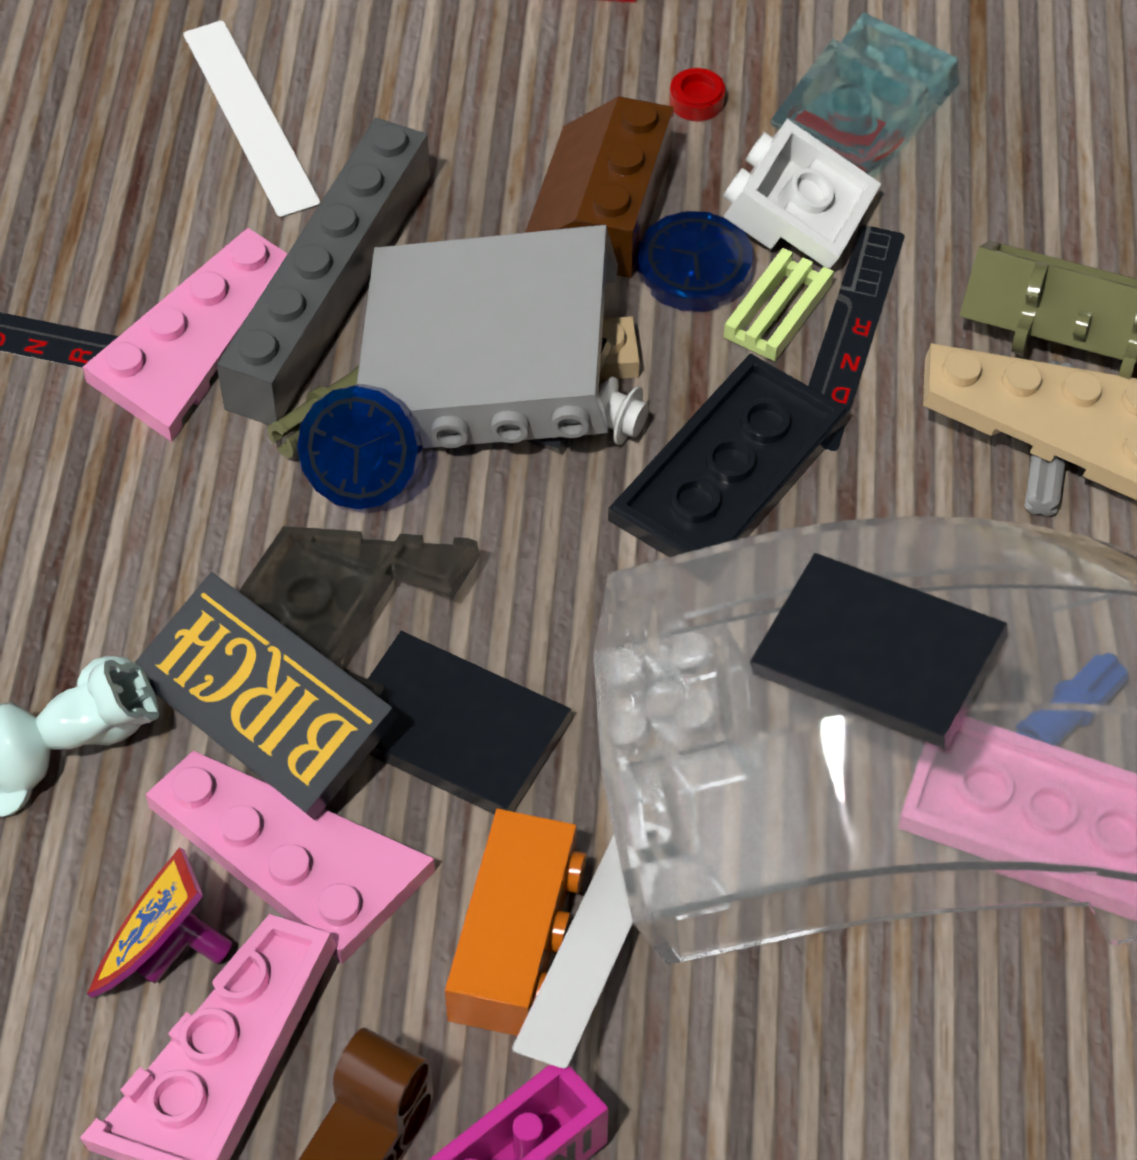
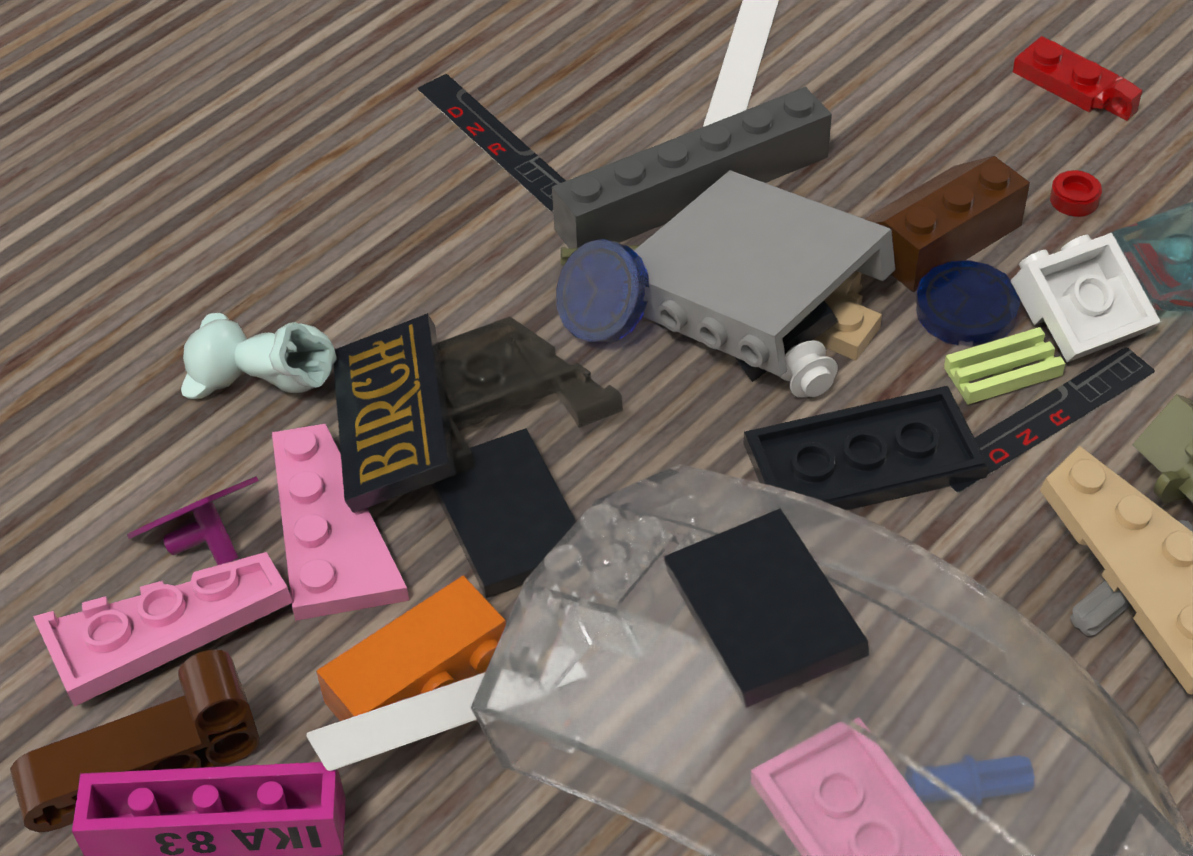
camera: 40 degrees right, 5 degrees down
bright pink wing [83,228,288,442] -> none

